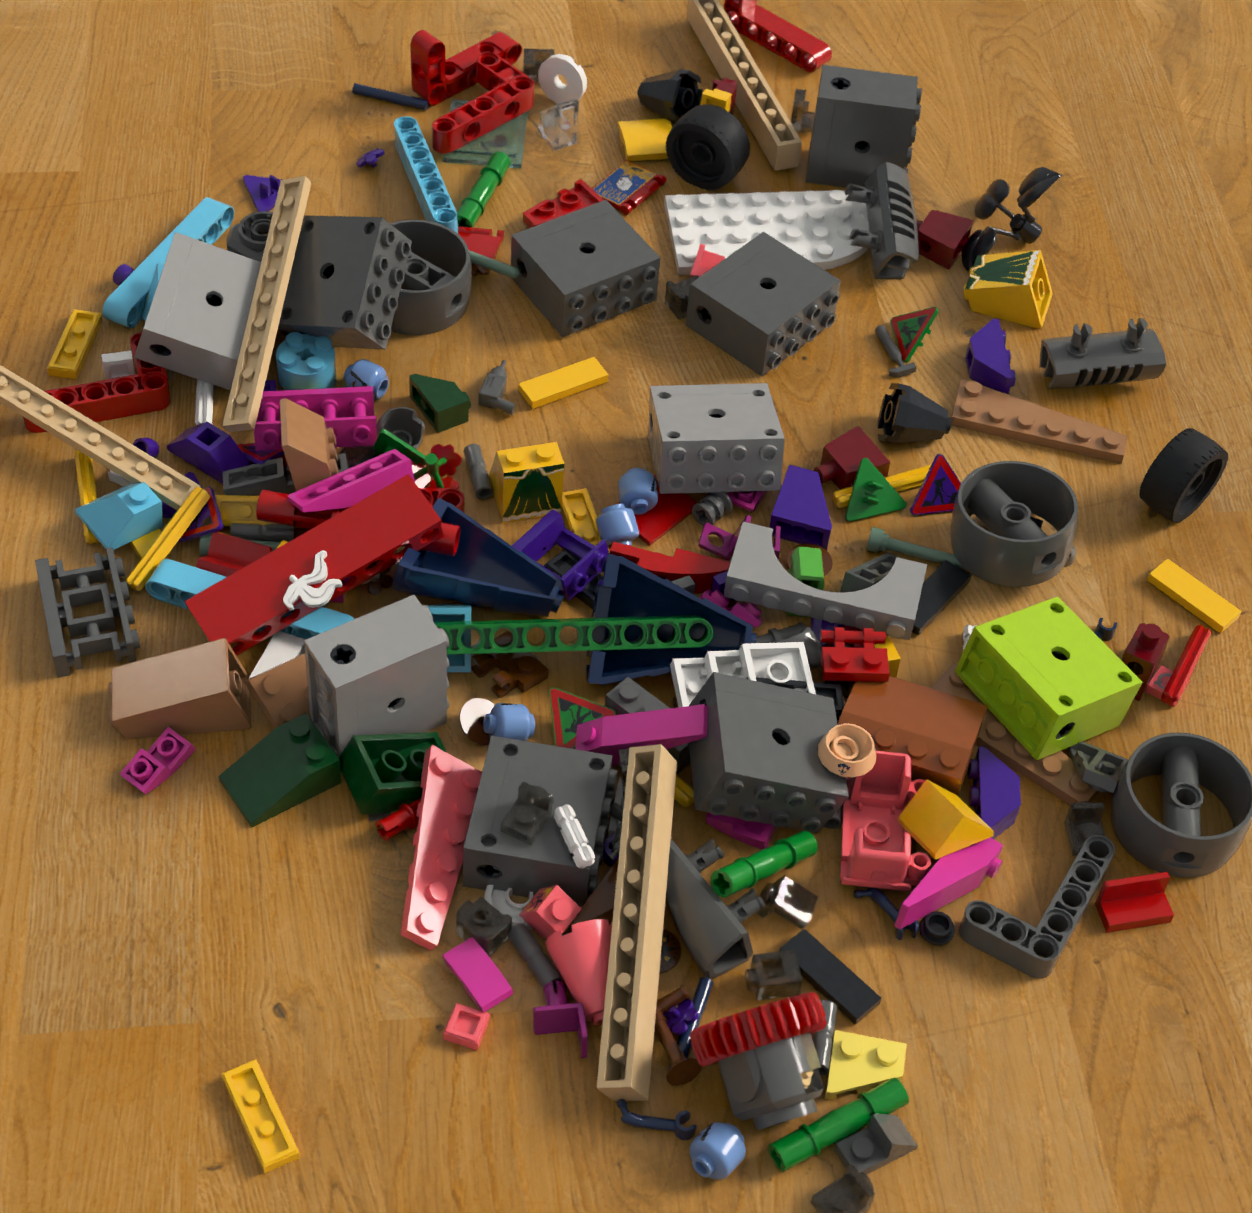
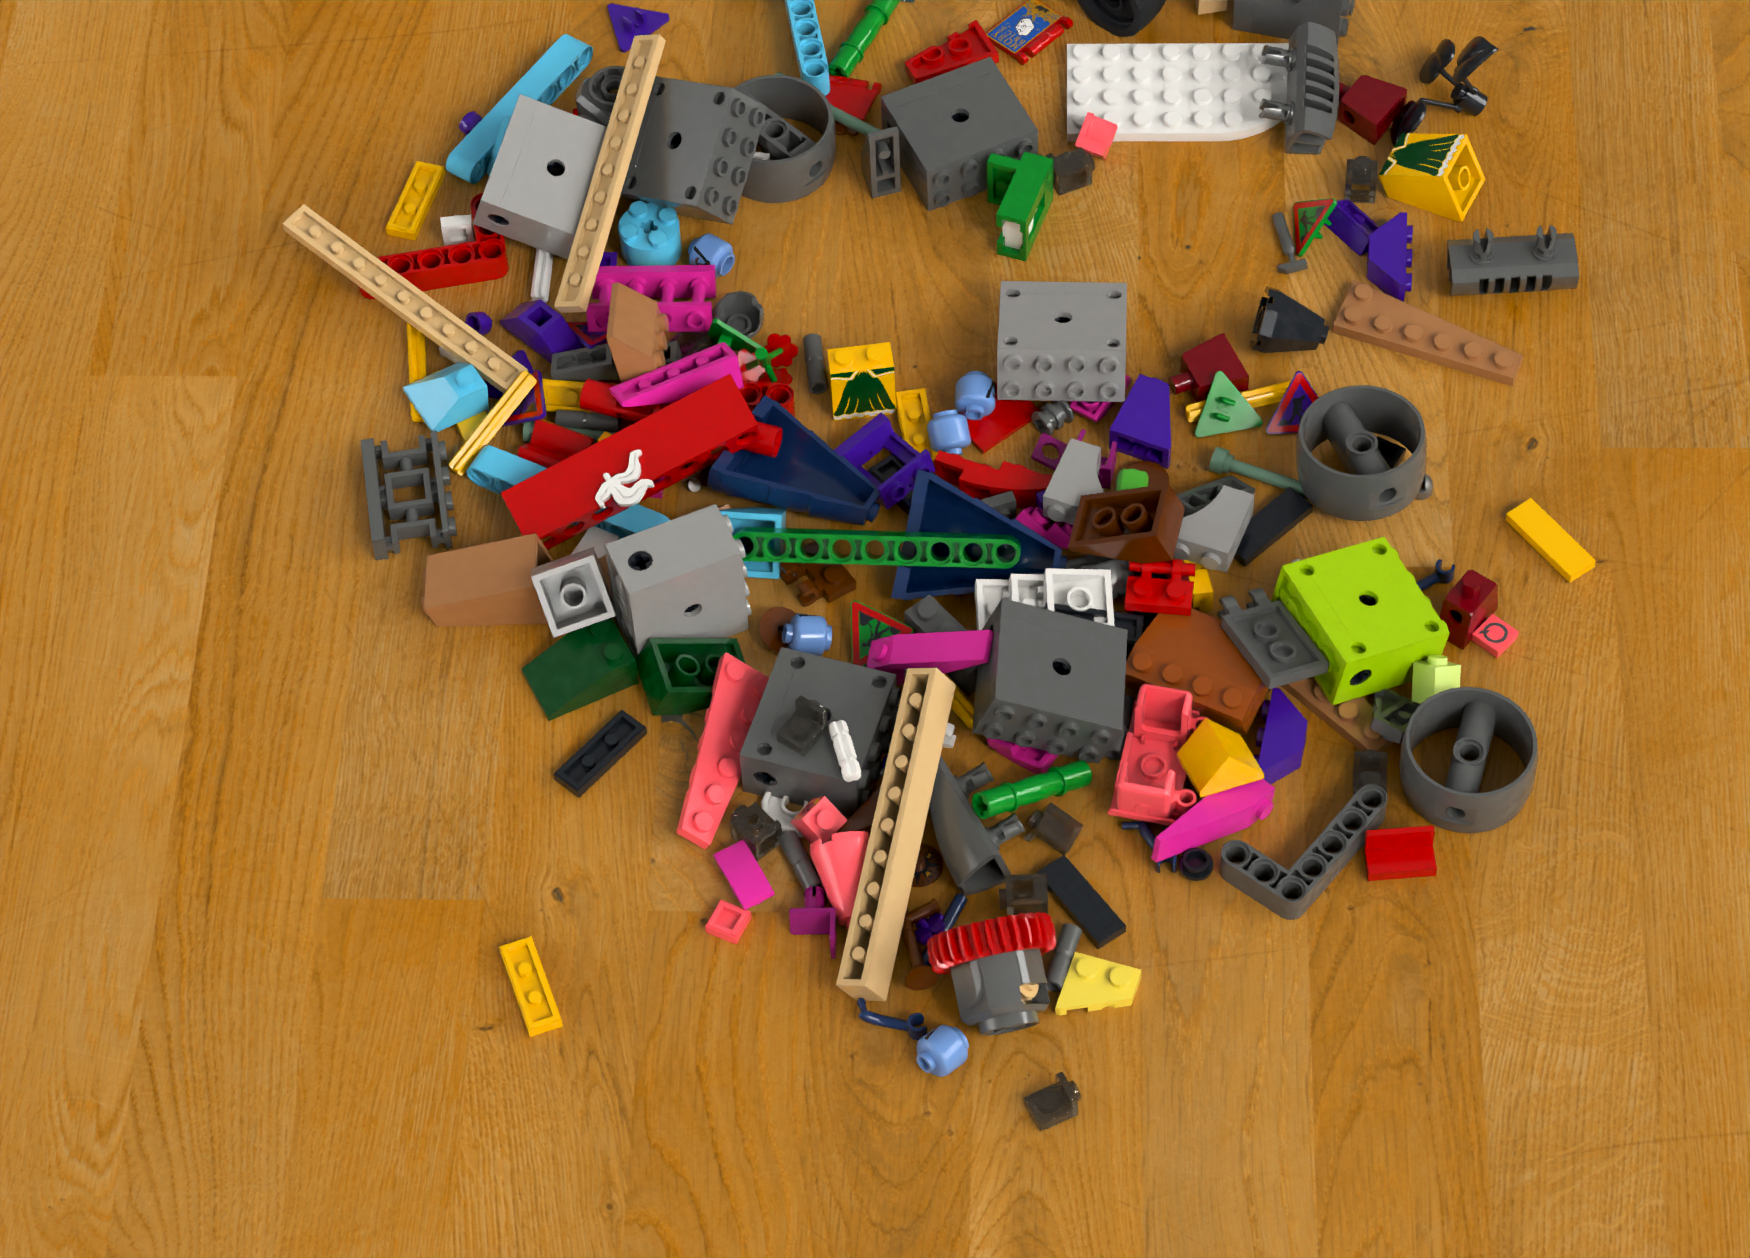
camera: 15 degrees right, 5 degrees up
dark pink slope [120,727,196,795] -> none
red axle [375,798,422,841] -> none
dark green slope [409,374,471,433] -> none
dark grey piece [479,360,515,415] -> none
yellow tile [519,357,609,409] -> none
dark grey gear [686,232,841,376] -> none
green piece [768,1077,909,1172] -> none
light nougat hat [818,723,876,778] -> none
dark grey slope [834,1113,918,1181] -> none
black wheel [1139,428,1228,523] -> none
red axle [1161,625,1211,707] -> none
none -> light grey brick [531,547,616,638]
none -> black tile [554,710,647,798]
none -> dark grey slope [861,126,901,198]
none -> green brick [987,152,1053,262]
none -> reddish brown slope [1068,484,1185,564]
none -> dark grey tile [1217,588,1329,689]
none -> dark purple slope [1324,199,1380,255]
none -> clear smoke brick [1344,156,1378,203]
none -> yellowish green brick [1412,655,1461,704]

